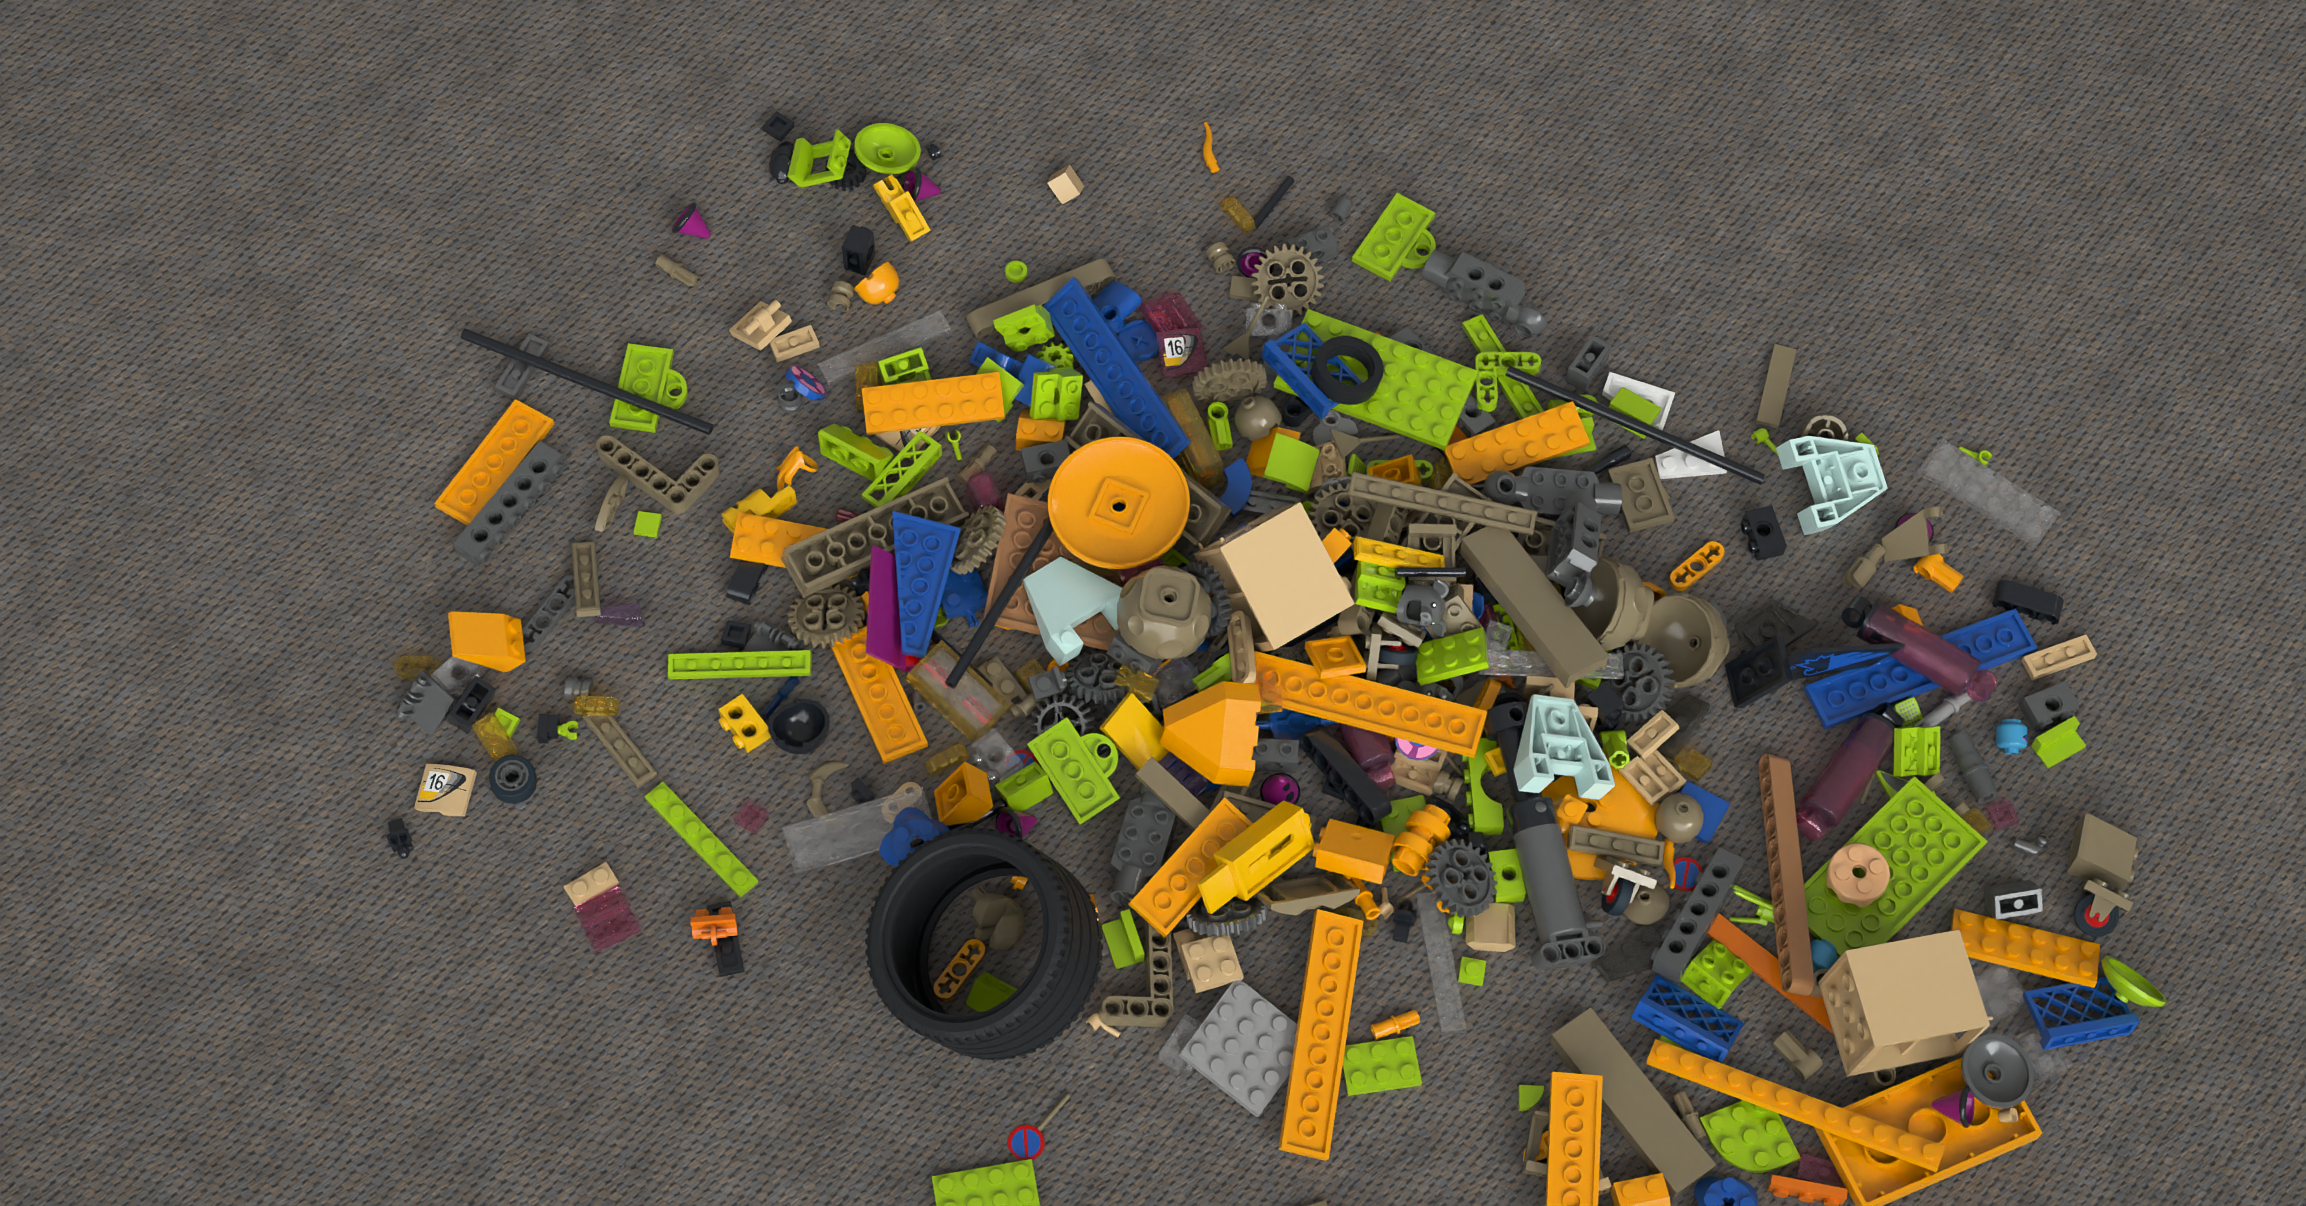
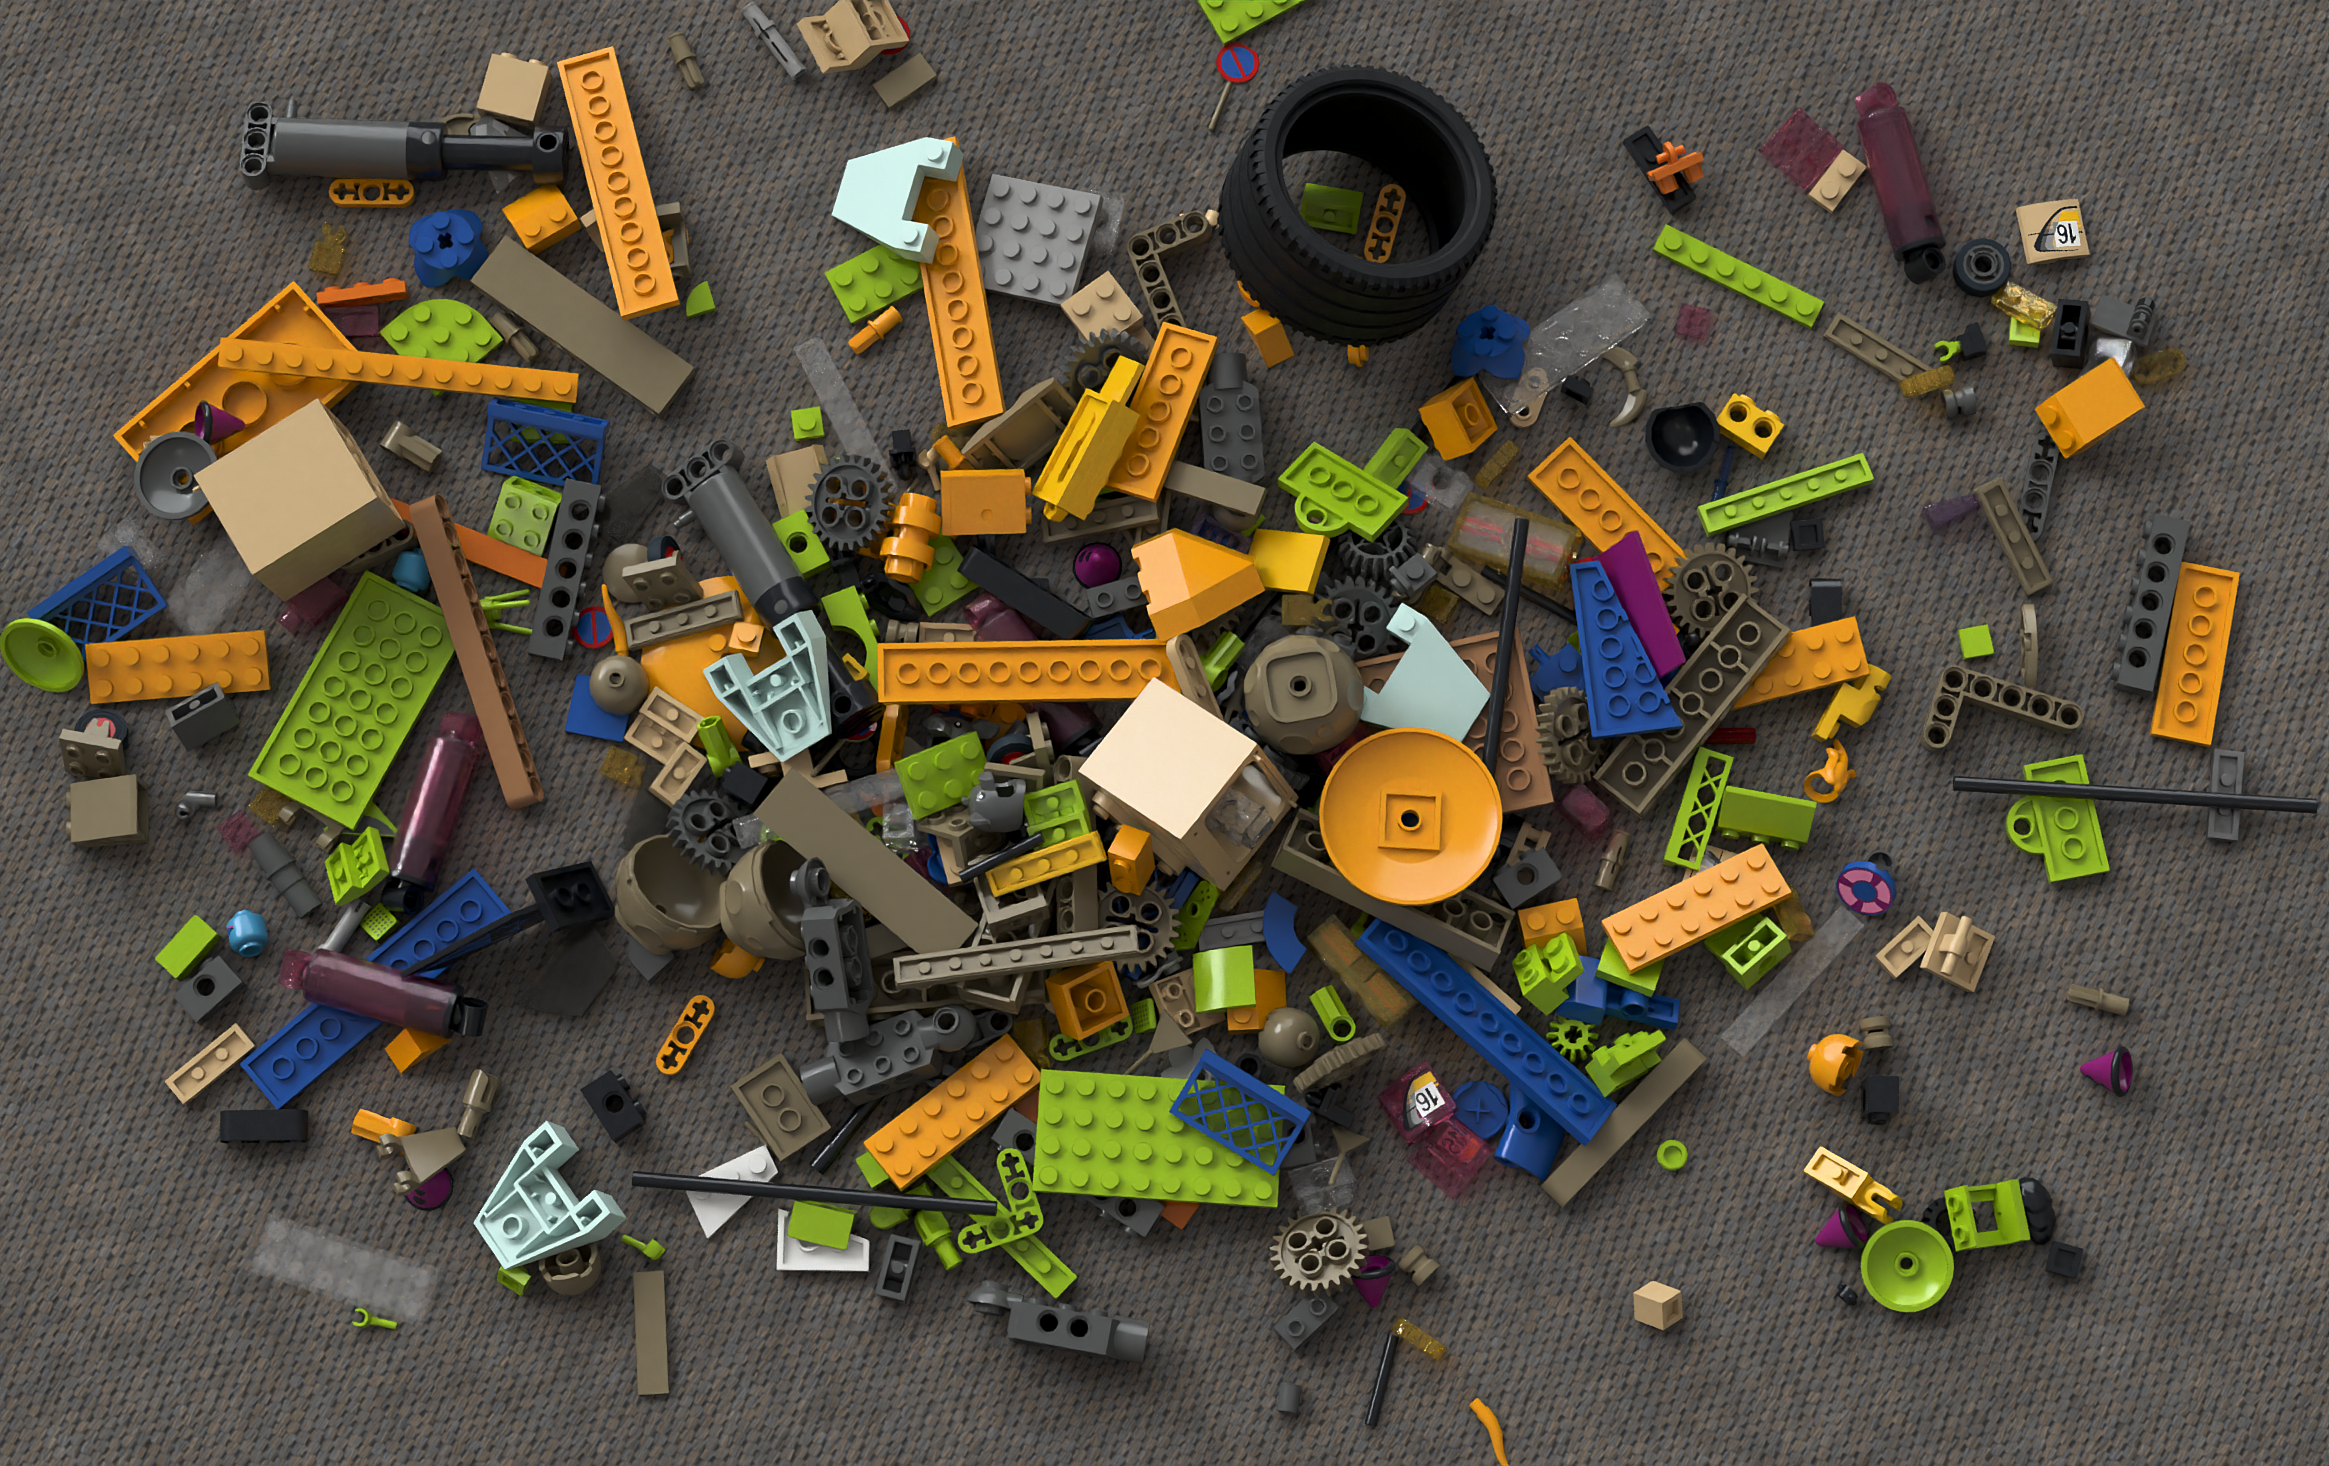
camera: 165 degrees right, 15 degrees up
black piece [386,818,413,859] -> none
lime hand [945,430,963,461] -> none
magenta hat [996,807,1037,839] -> none
lime panel [1102,909,1145,969] -> none
clear yellow plate [1258,671,1283,714] -> none
light orange tile [1305,635,1367,679] -> none
black tyre [1311,336,1384,405] -> none
lime plate [1352,193,1436,282] -> none
light nougat plate [1826,843,1890,908] -> none
none -> light aqua wedge [832,137,964,264]
none -> lime arm [914,1210,963,1271]
none -> clear pink piece [1855,82,1946,284]

